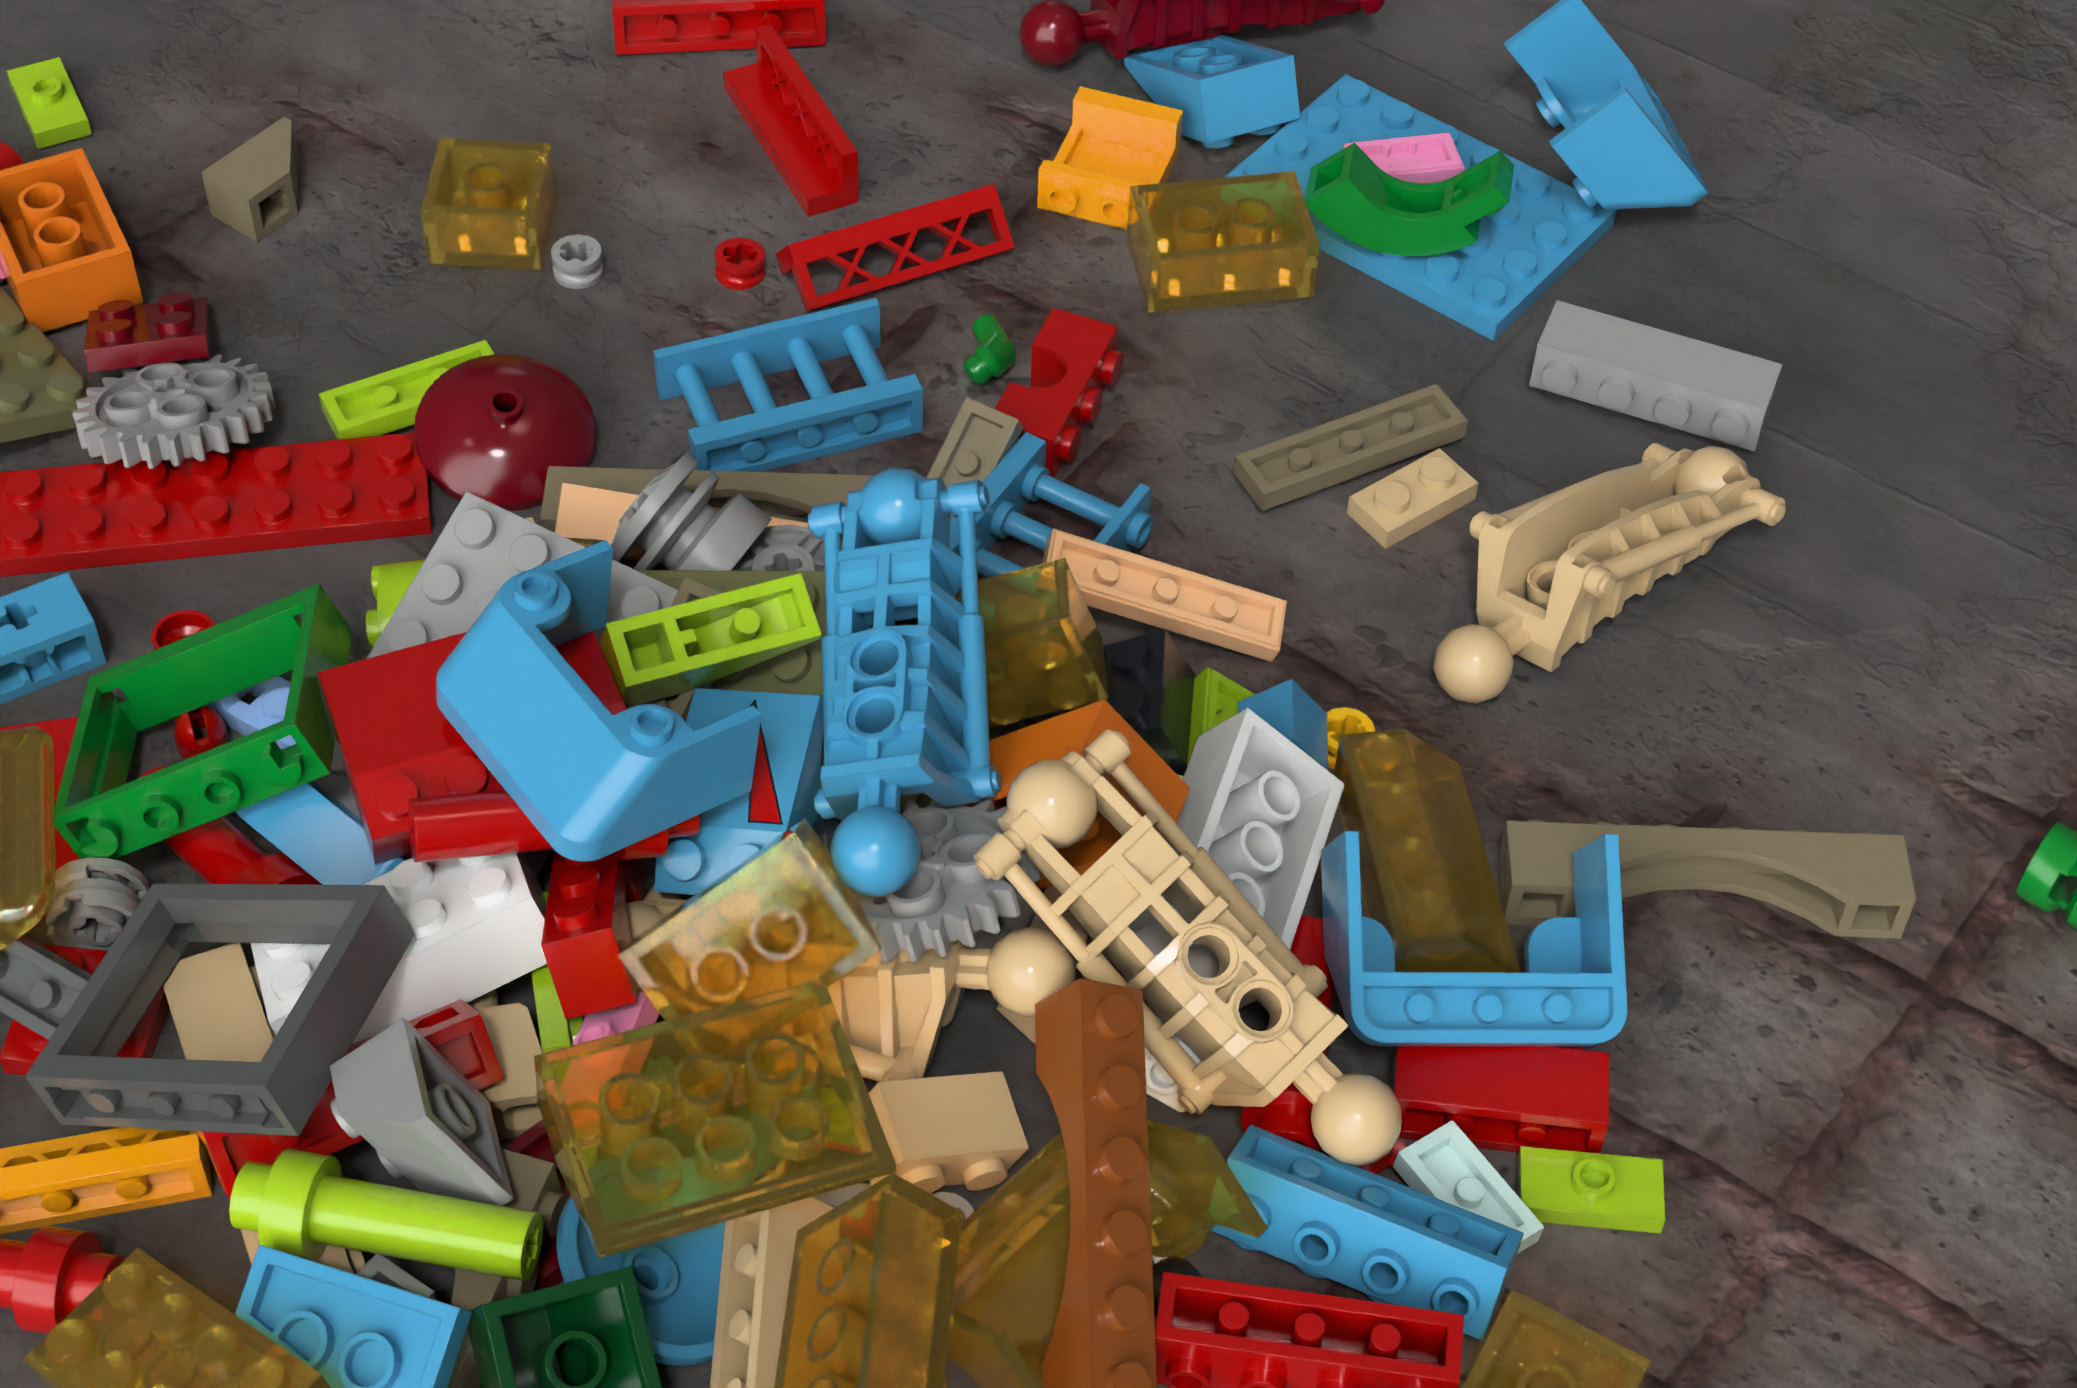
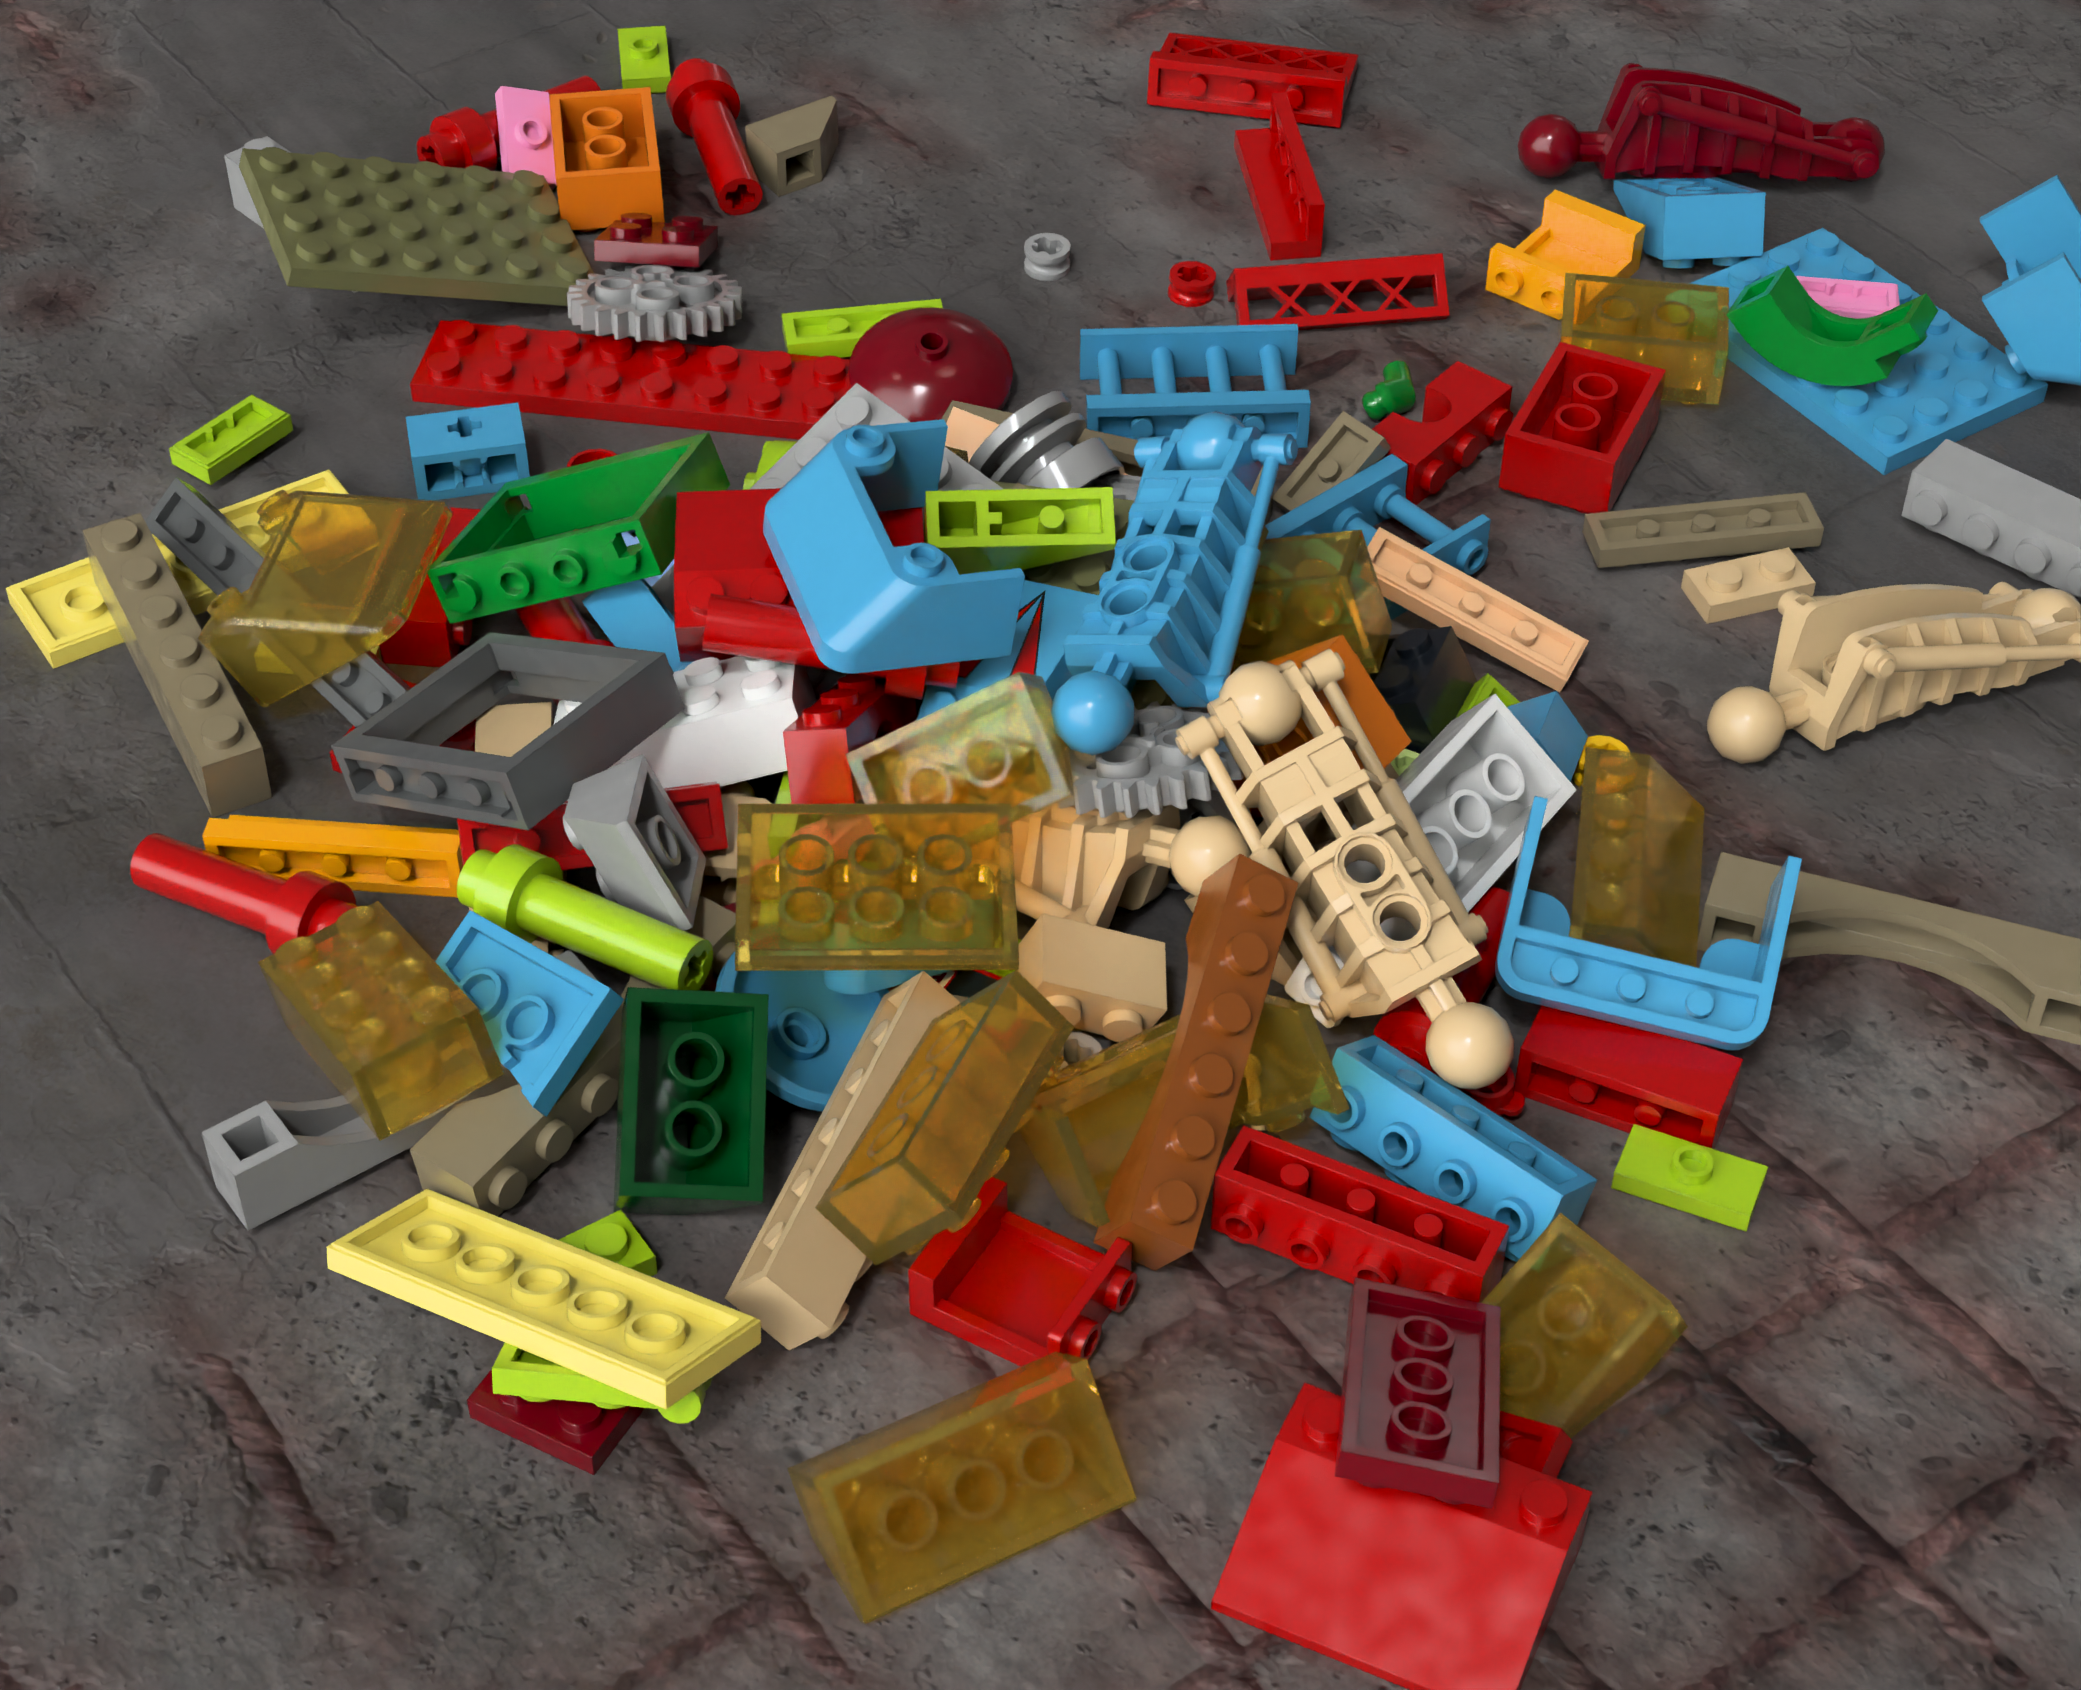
camera: 20 degrees right, 5 degrees down
light grey wheel [45,857,149,950] -> none
clear yellow brick [420,138,557,270] -> none
light aqua plate [1393,1120,1544,1254] -> none
none -> red piece [666,58,763,216]
none -> red brick [1498,342,1666,514]

